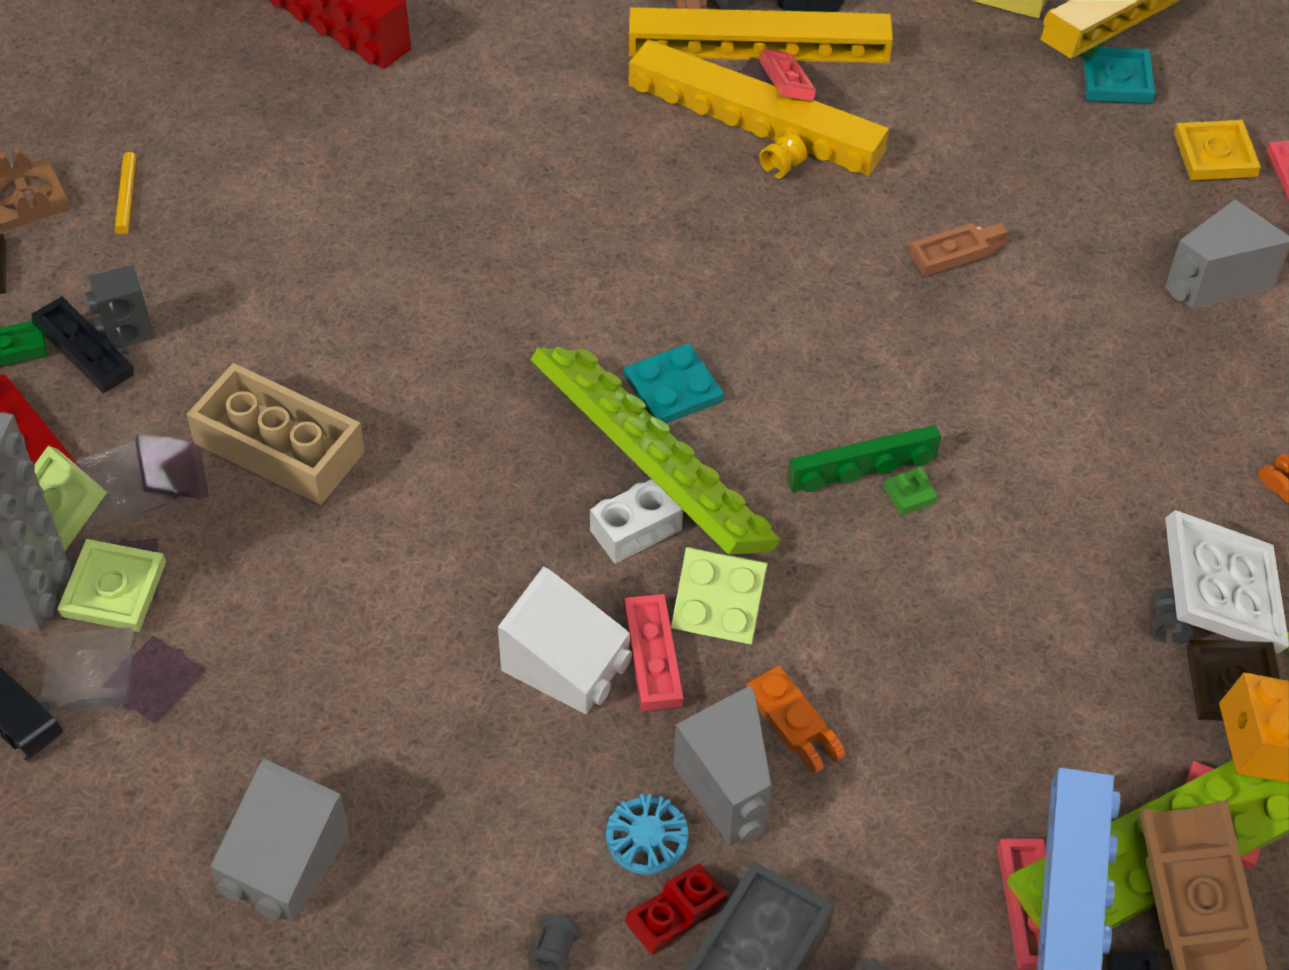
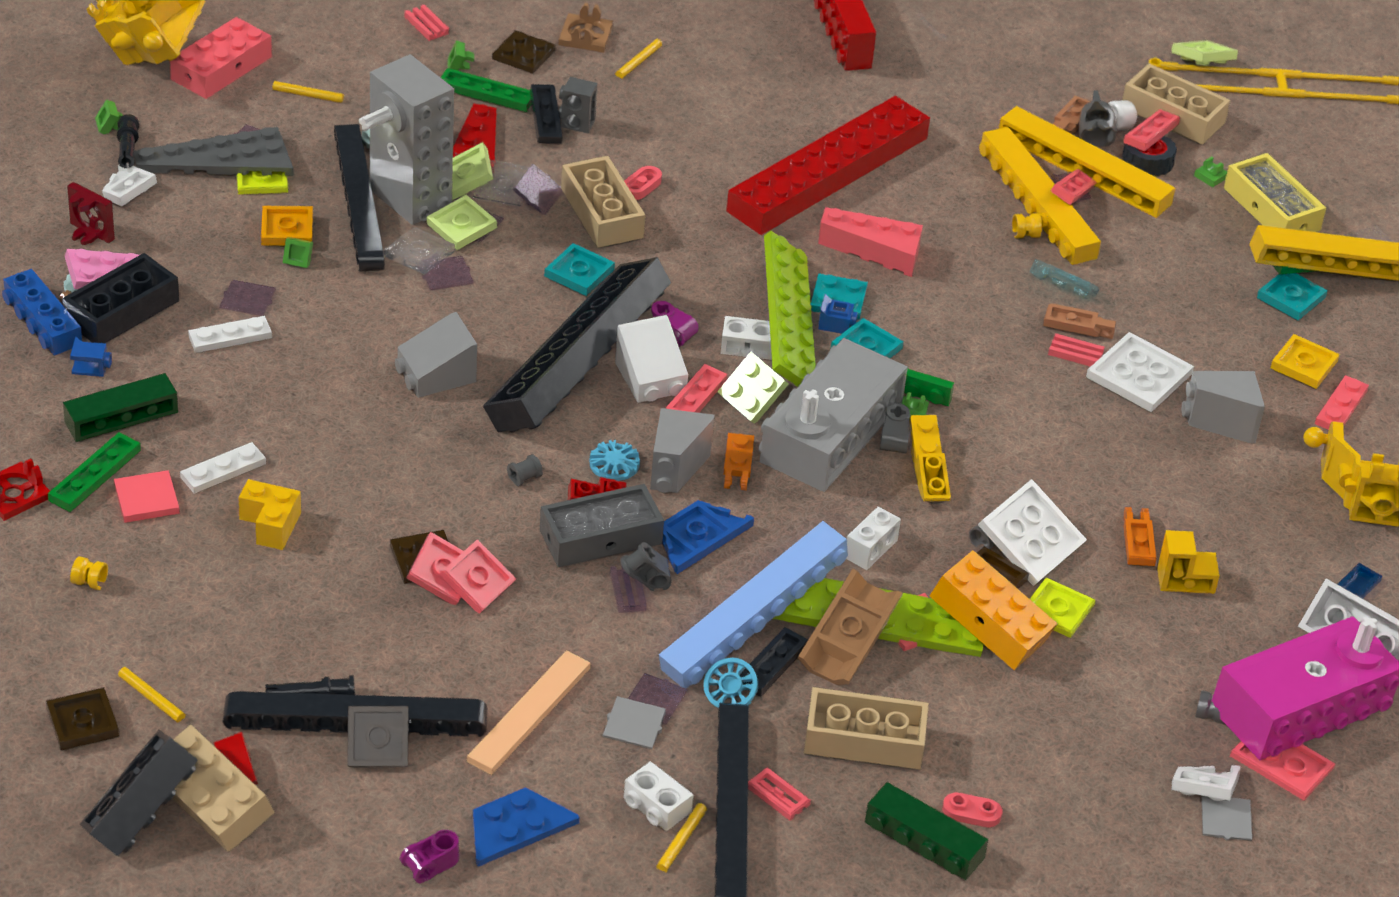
camera: 35 degrees right, 10 degrees down
none -> black brick [483,257,671,432]
none -> teal plate [544,243,615,296]
none -> coral plate [624,166,662,200]
none -> magenta piece [651,301,699,347]
none -> blue wing [662,500,754,574]
none -> red brick [726,95,930,235]
none -> light grey piece [758,338,908,492]
none -> coral wedge [818,207,923,277]
none -> blue window [818,294,858,334]
none -> teal plate [831,318,904,358]
none -> white brick [846,507,901,570]
none -> dark grey piece [880,403,910,453]
none -> yellow slope [909,415,951,502]
none -> clear light blue hinge [1029,259,1099,298]
none -> coral tile [1048,333,1105,367]
none -> white plate [1086,332,1194,412]

